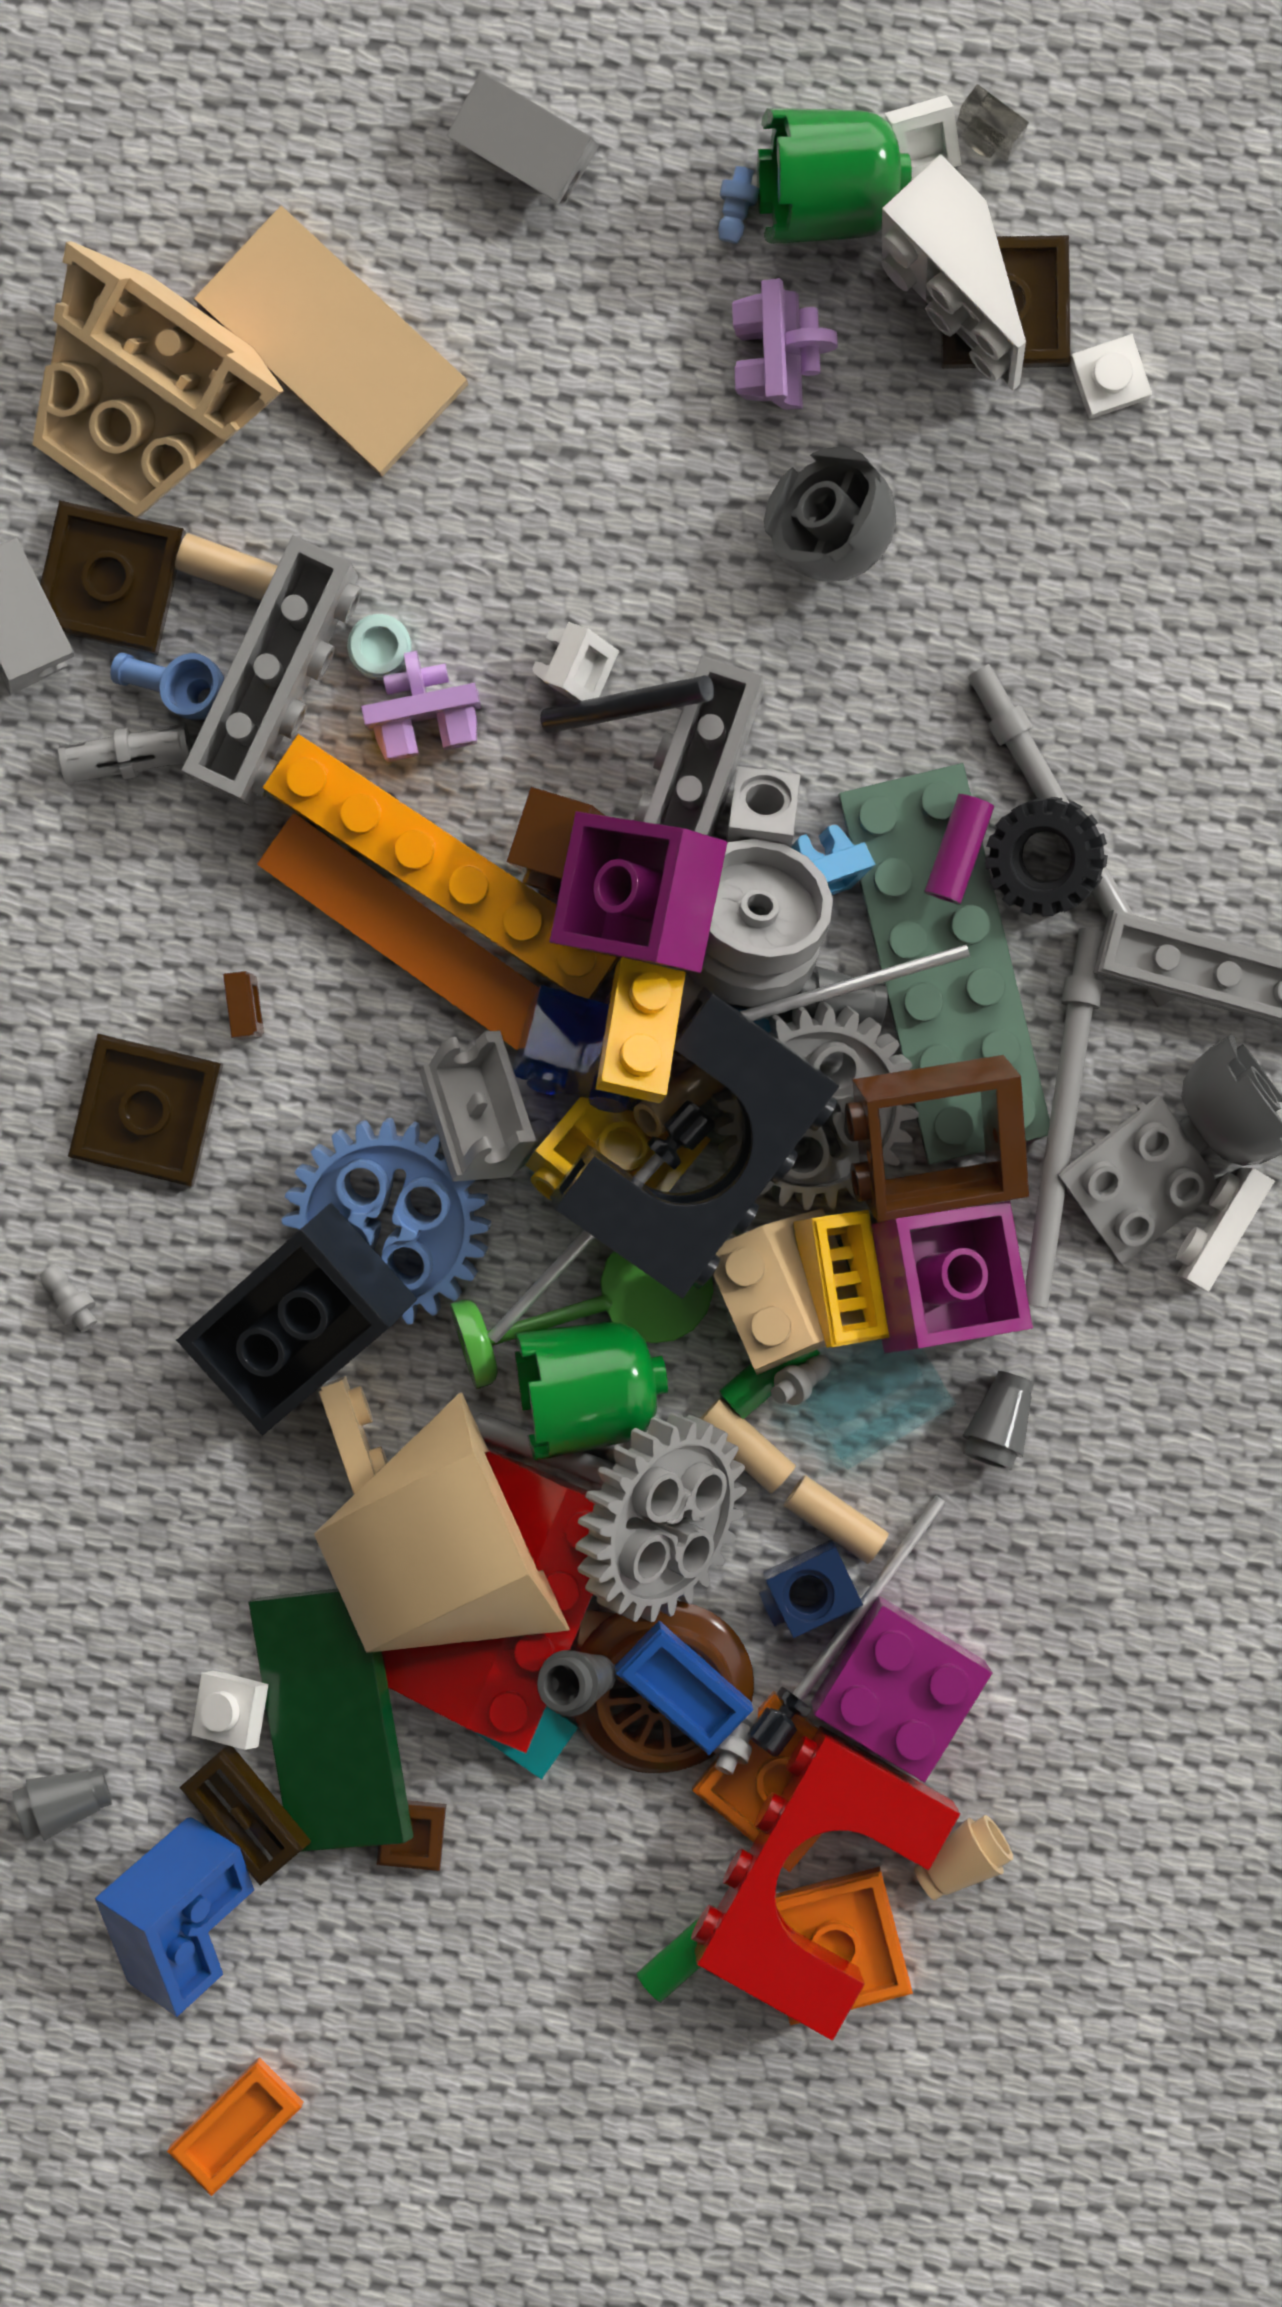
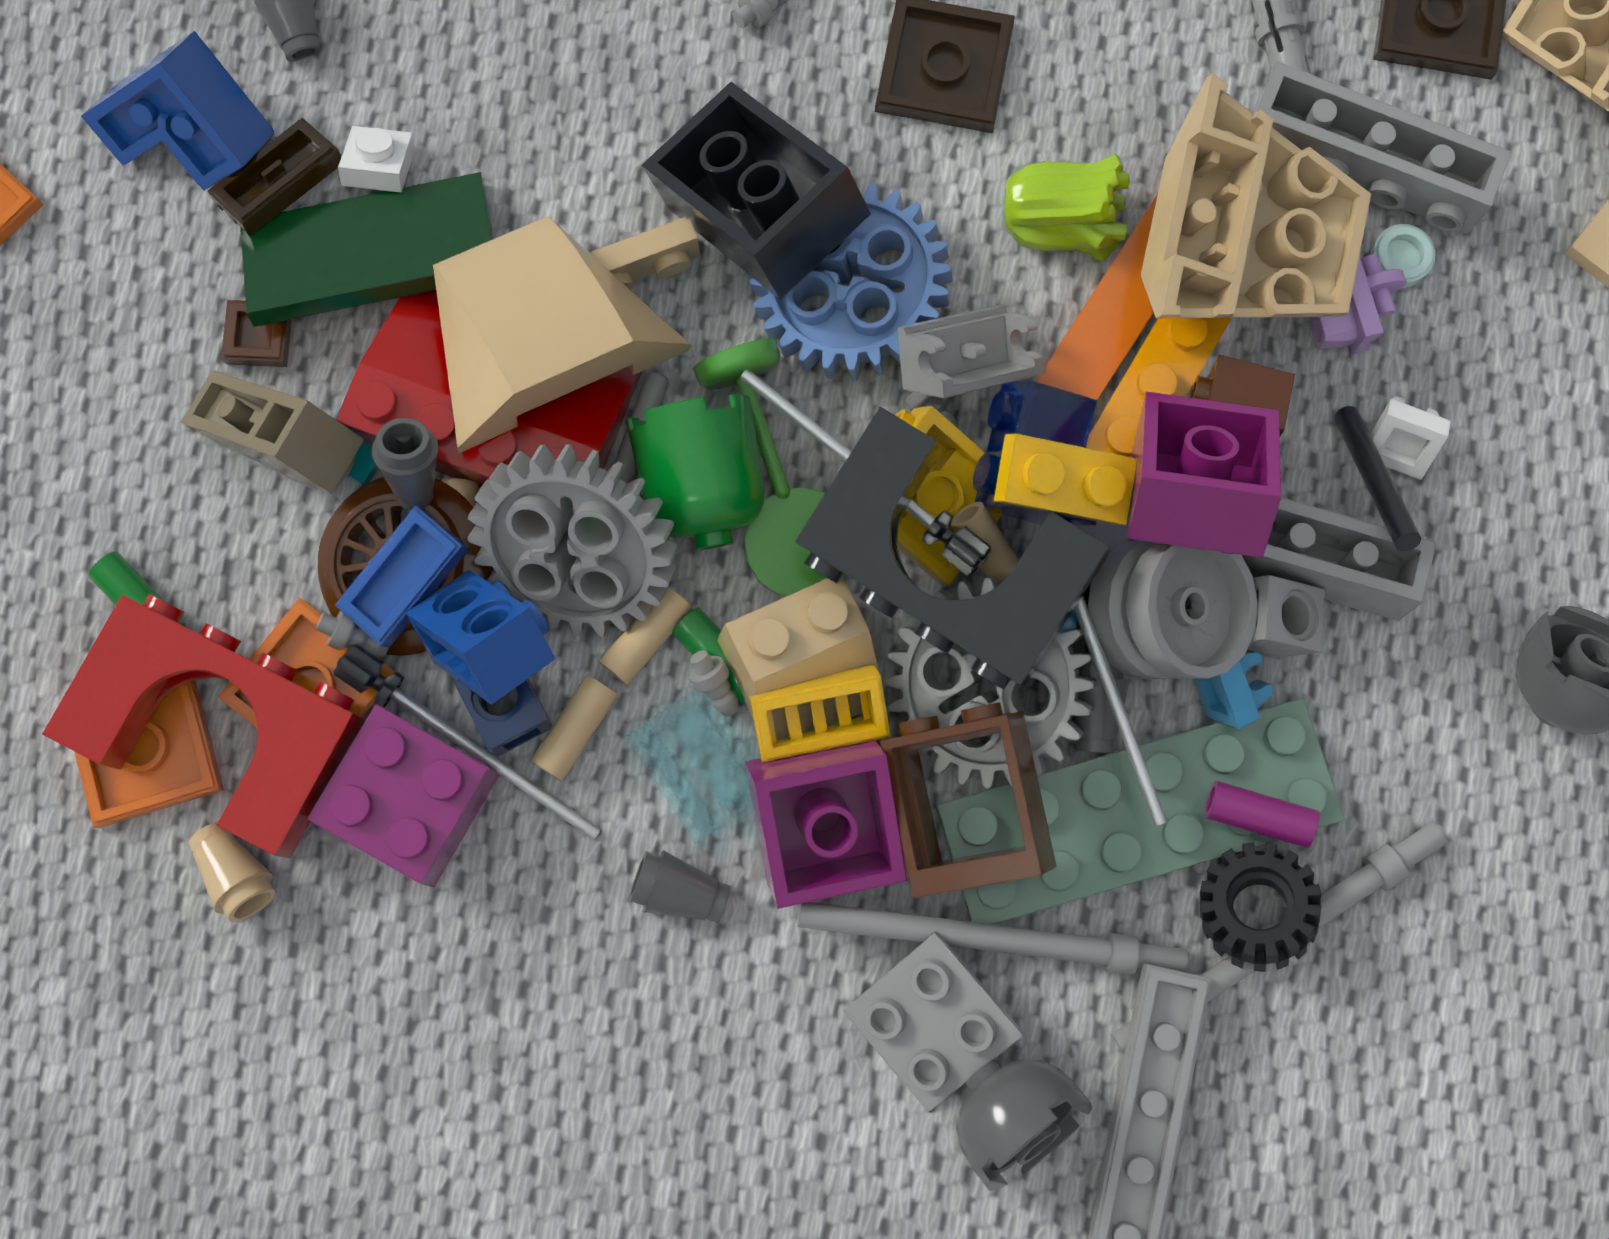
camera: 85 degrees right, 10 degrees down
medium blue bar [110,652,225,720] -> none
tan hinge [175,533,278,601] -> none
reddish brown tile [223,971,264,1040] -> none
white plate [1176,1167,1275,1292] -> none
none -> dark tan slope [180,370,364,494]
none -> blue brick [406,570,555,705]
none -> lime piece [1004,154,1130,261]
none -> tan wedge [1141,73,1371,319]

